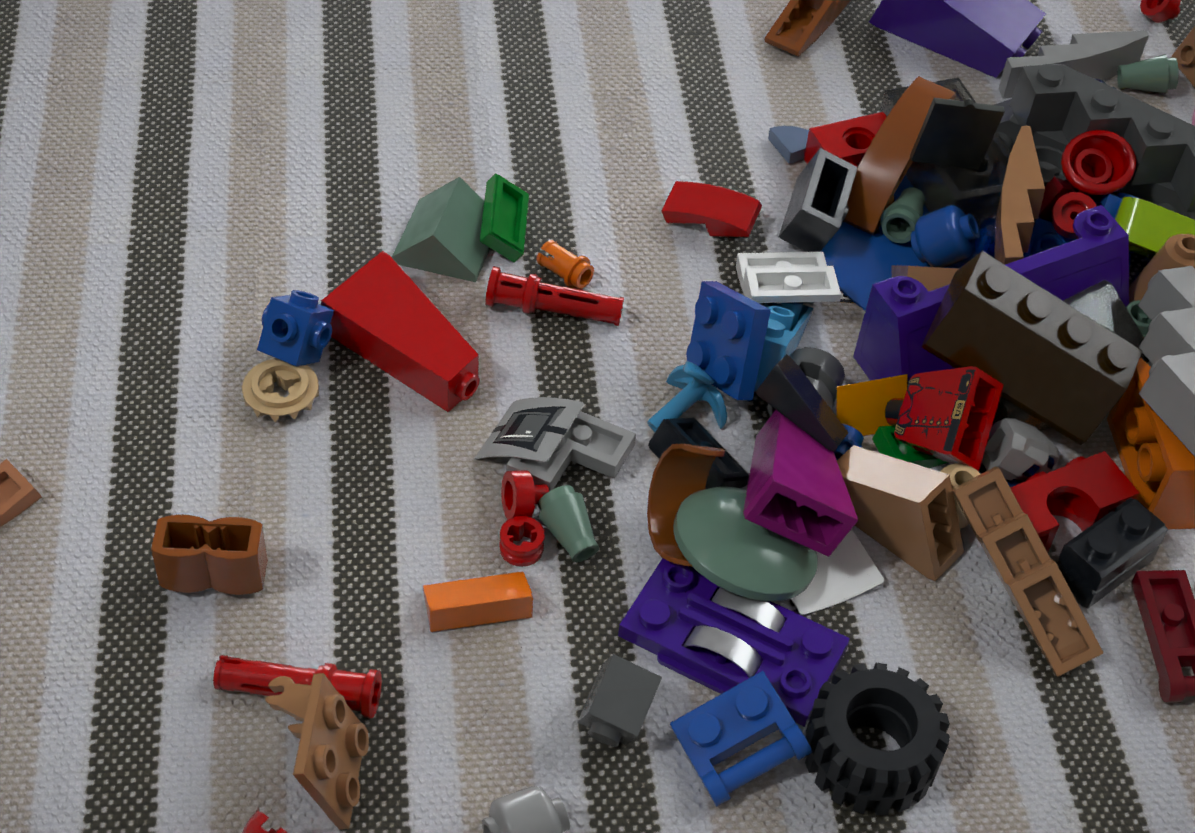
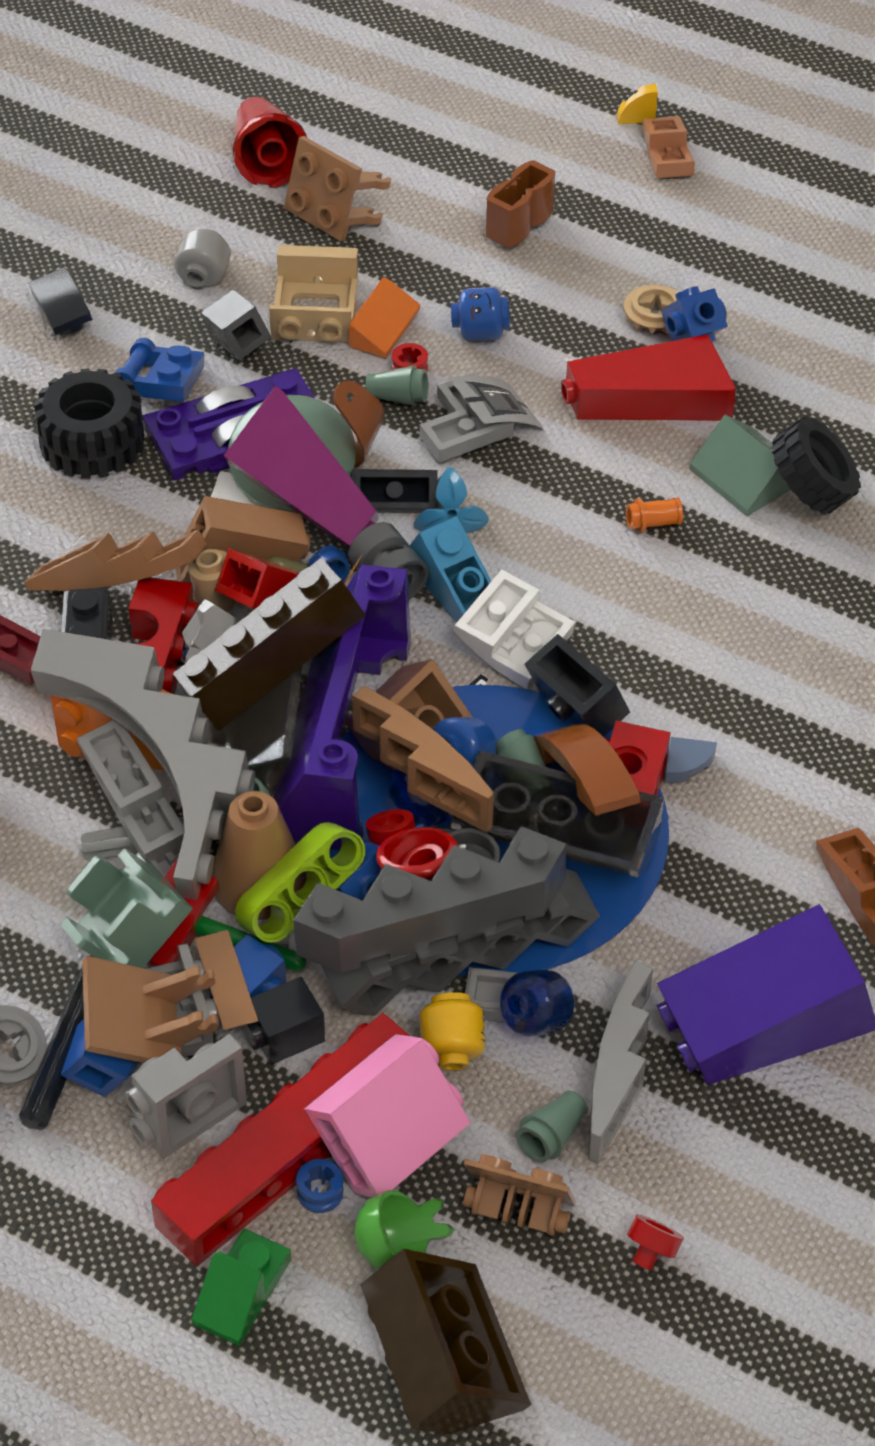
camera: 130 degrees right, 0 degrees up
red pin [213,655,382,718] -> none
green tile [480,173,529,262] -> none
red pin [485,266,624,326] -> none
red tile [501,470,549,519] -> none
red slope [661,181,762,237] -> none
blue plate [686,281,771,400] -> none
black slope [756,354,849,452] -> none
pearl dark grey piece [910,97,1005,169] -> none
none -> tan window [269,245,359,343]
none -> blue head [451,287,510,341]
none -> black tyre [771,416,861,514]

